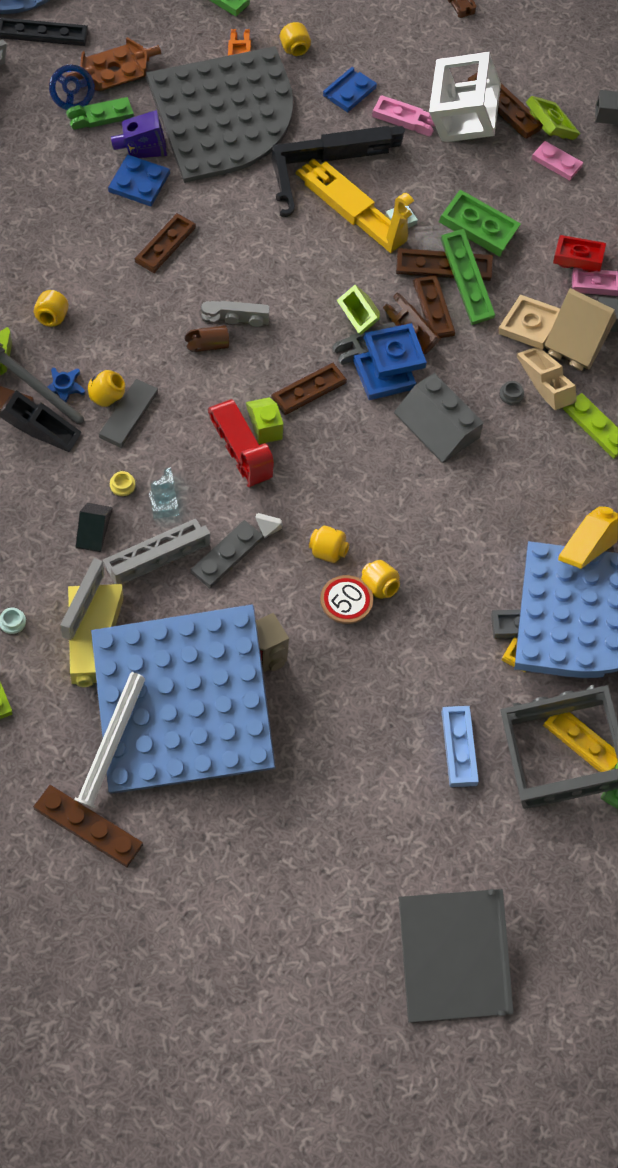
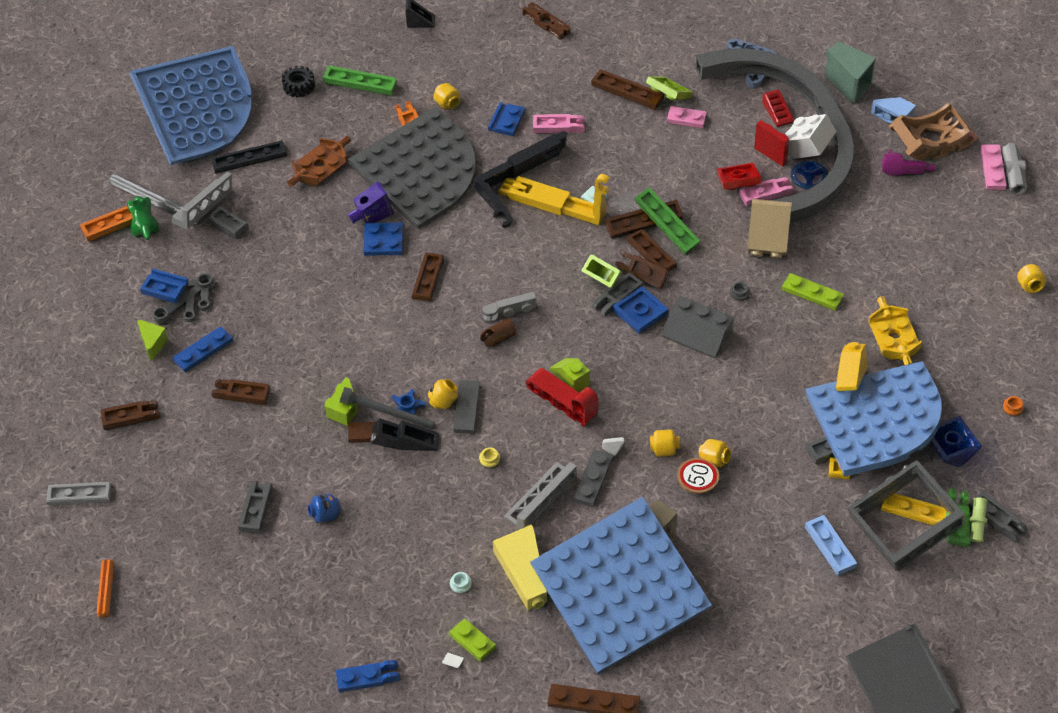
camera: 15 degrees left, 10 degrees down
yellow head [33,290,69,327] -> none
clear blue piece [49,64,95,110] -> none
light grey tile [60,558,105,640] -> none
bright green hinge [66,97,134,130] -> none
white axle [74,672,145,808] -> none
black slope [75,503,113,552] -> none
clear light blue slope [149,468,179,519] -> none
reddish brown tile [271,362,347,415] -> none
blue plate [364,323,427,378] -> none
white piece [429,52,501,142] -> none
bright green plate [439,190,521,257] -> none
tan plate [499,295,560,350] -> none
tan slope [517,347,577,410] -> none

